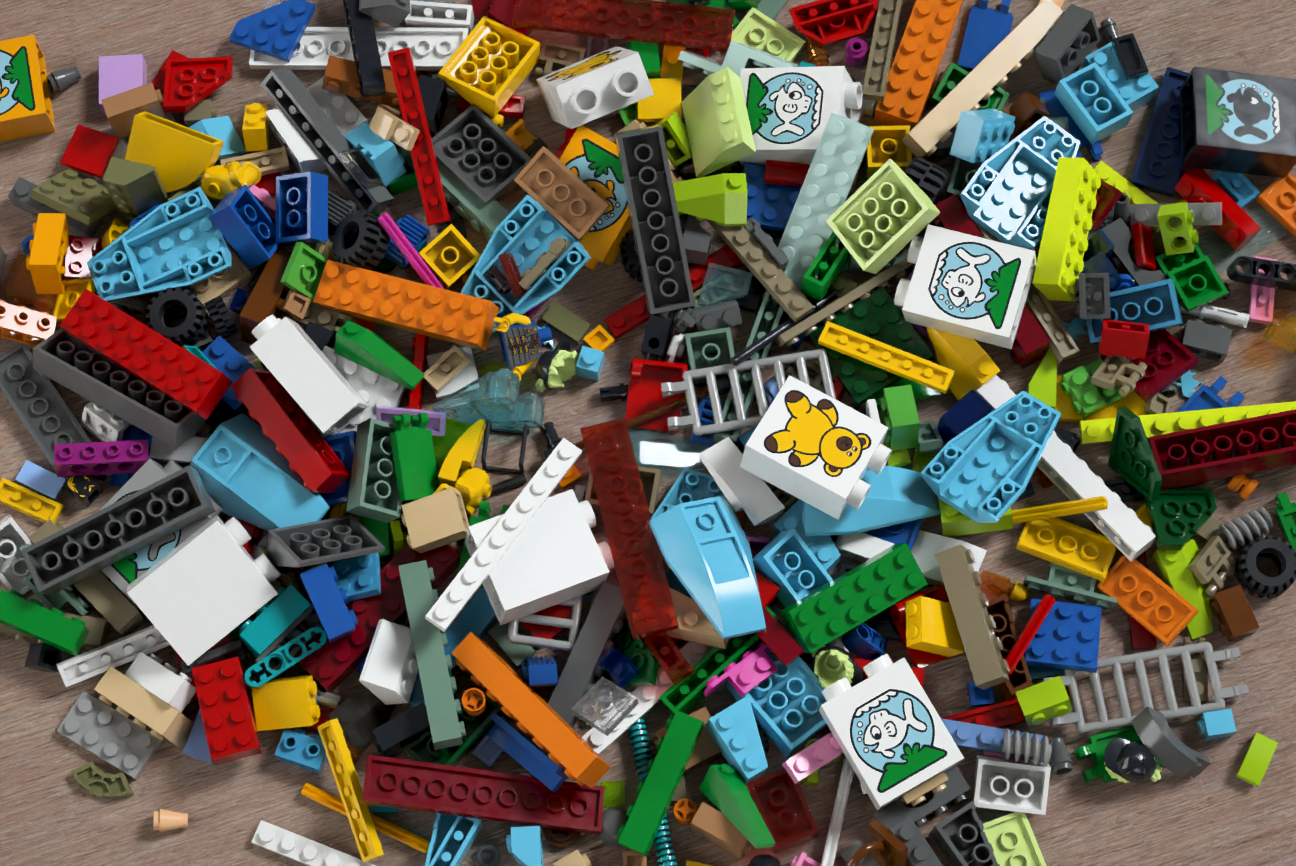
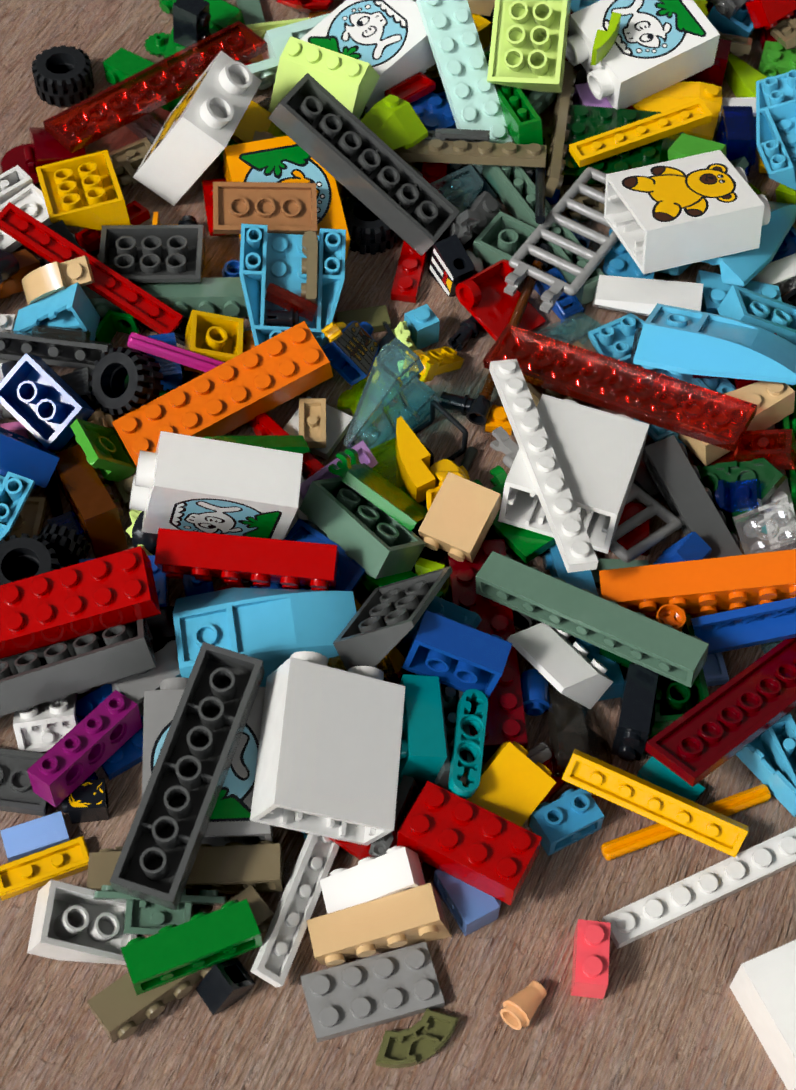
camera: 50 degrees left, 15 degrees down
medium nougat plate [280,289,311,320] -> none
light orange plate [583,324,615,352] -> none
none -> yellow plate [404,346,464,382]
none -> coral brick [571,919,611,999]
none -> lime slope [591,12,621,65]

